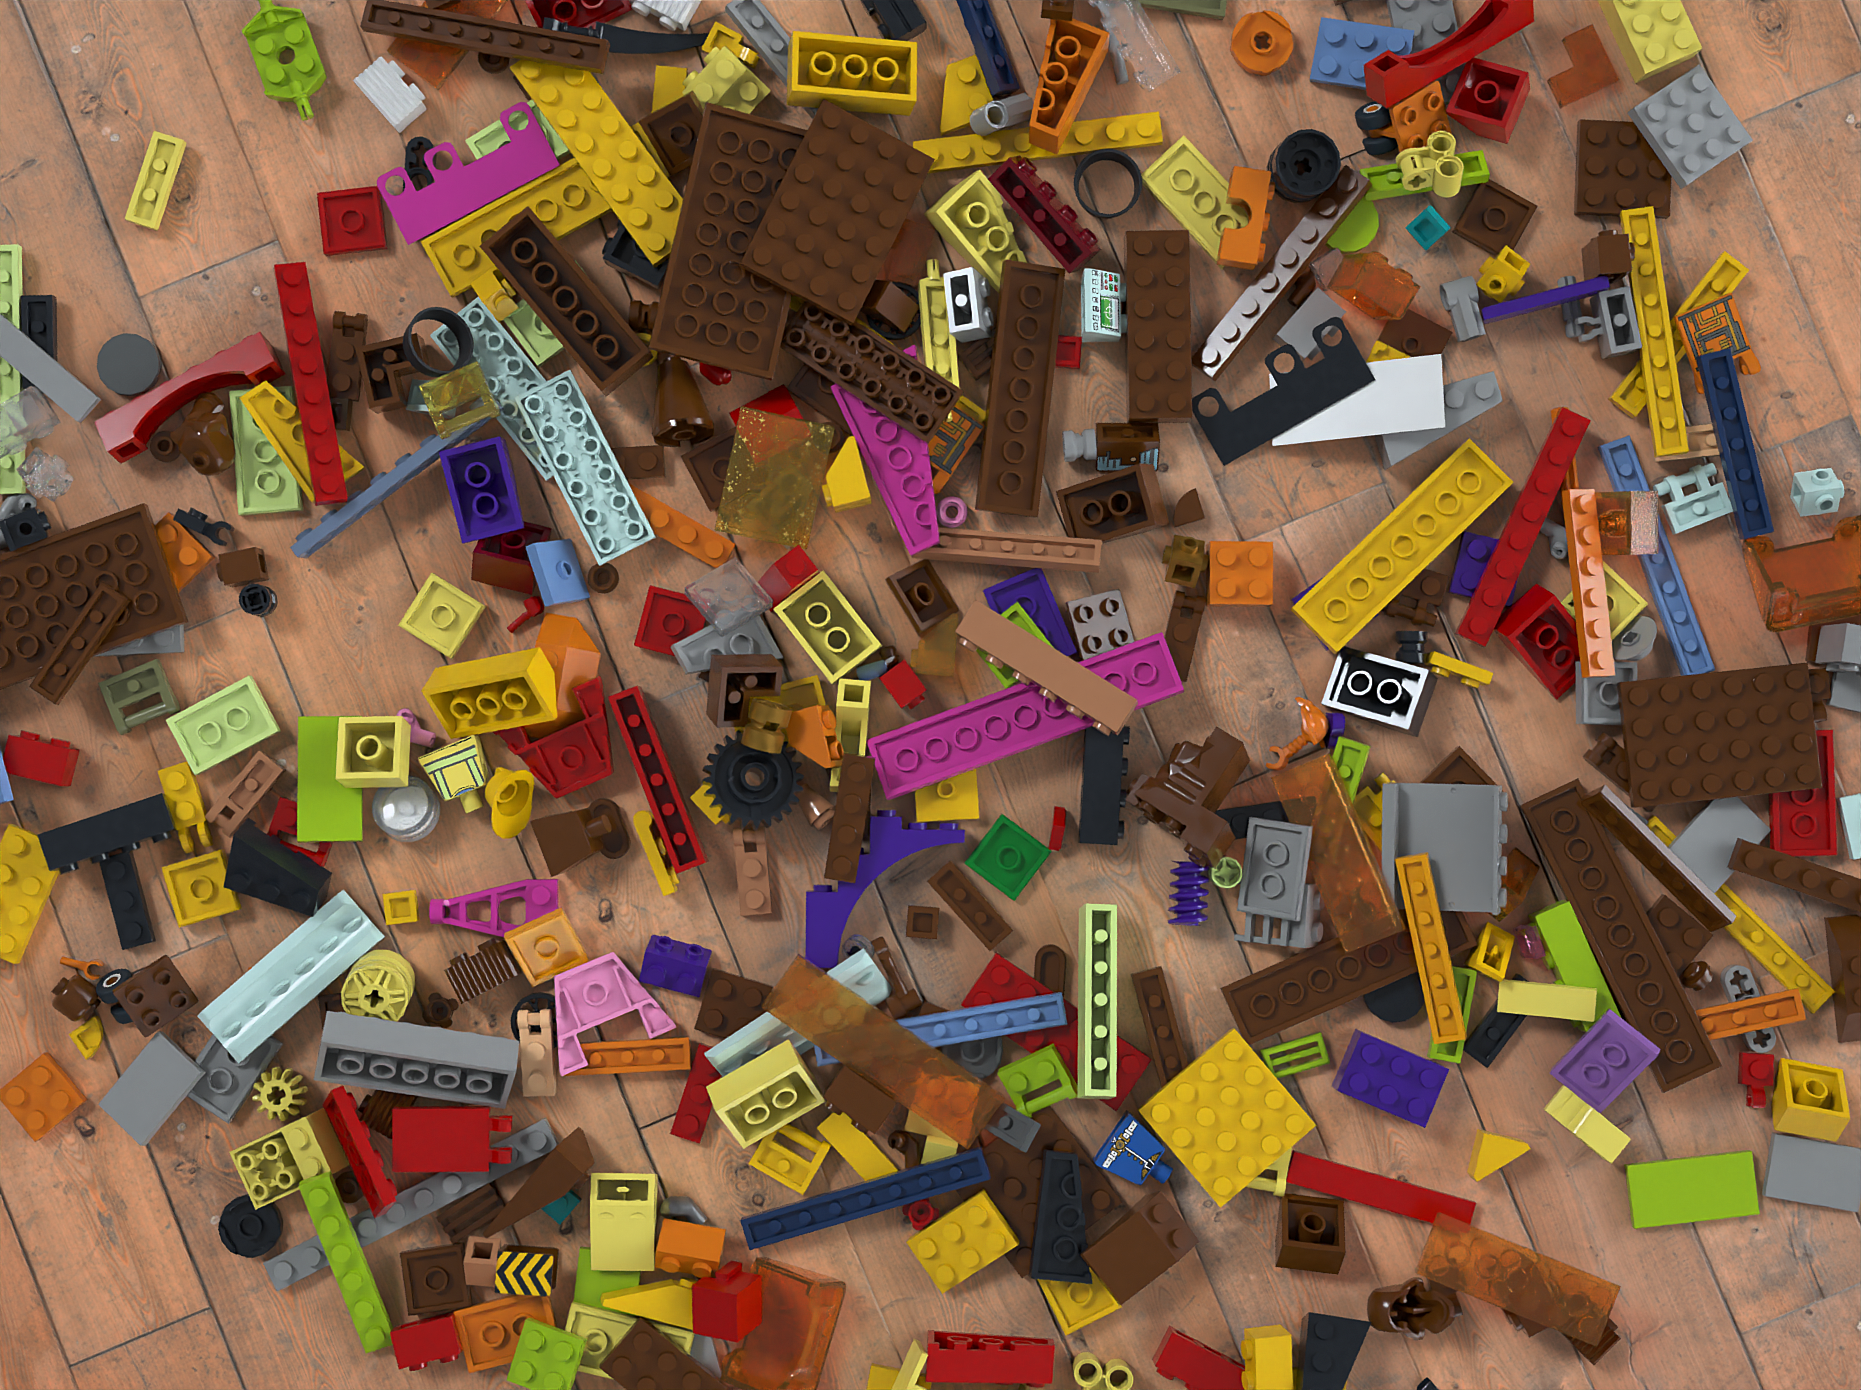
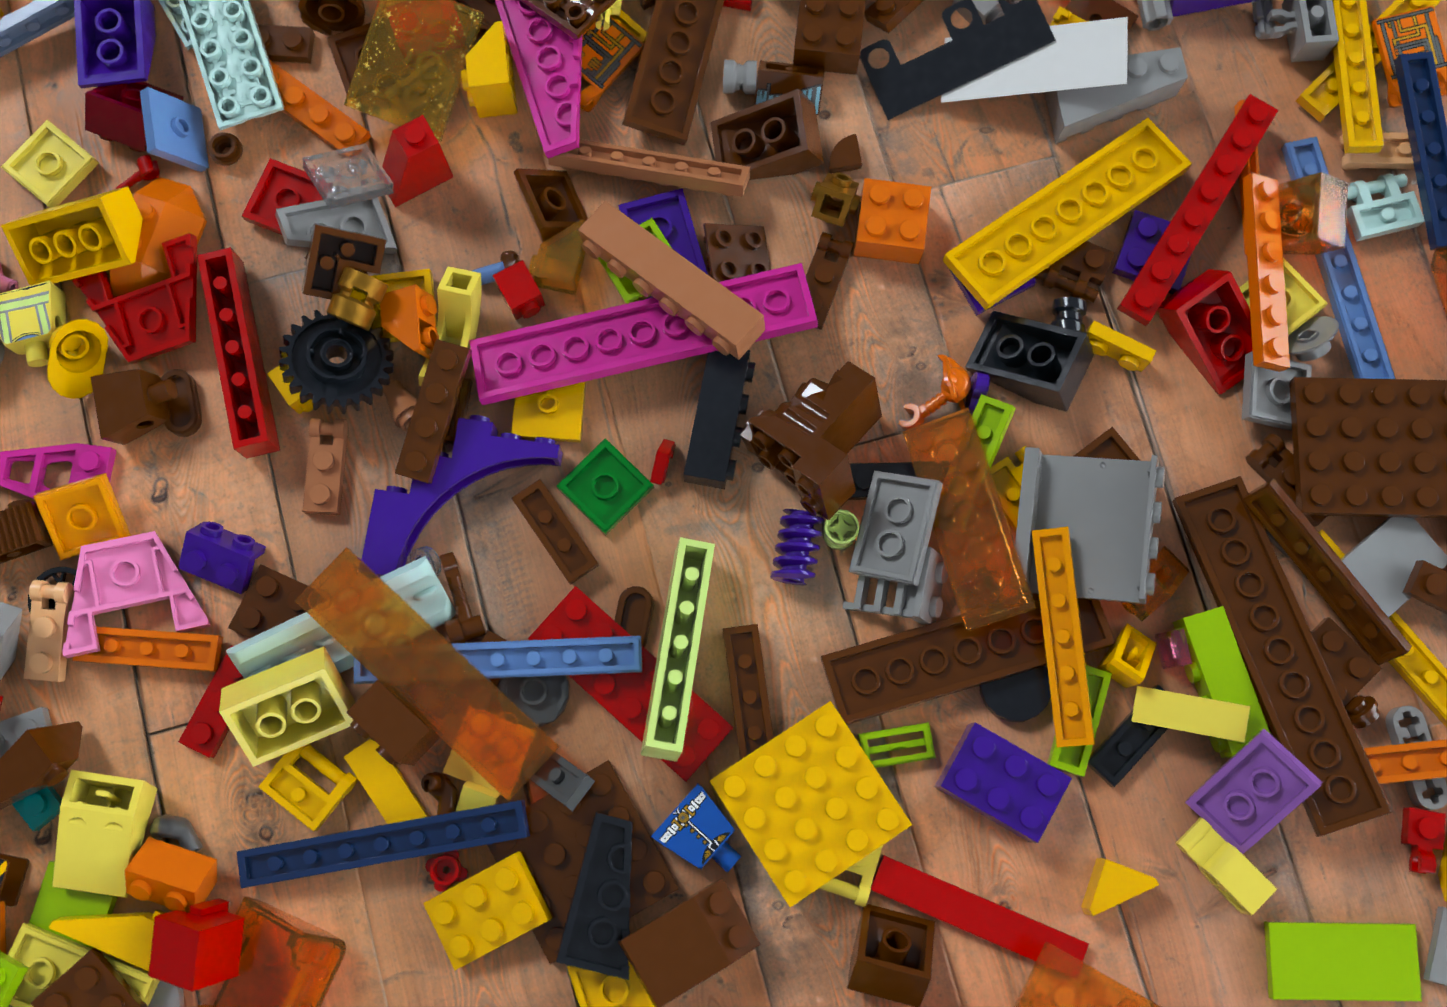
camera: 10 degrees right, 10 degrees down
yellow plate [633,810,680,896] -> none
light yellow brick [774,570,882,685] -> none
reddish brown plate [906,905,940,939] -> none
bright pink plate [936,496,968,528] -> none
lime plate [997,1043,1078,1118] -> none
light grey arm [1540,517,1568,559] -> none

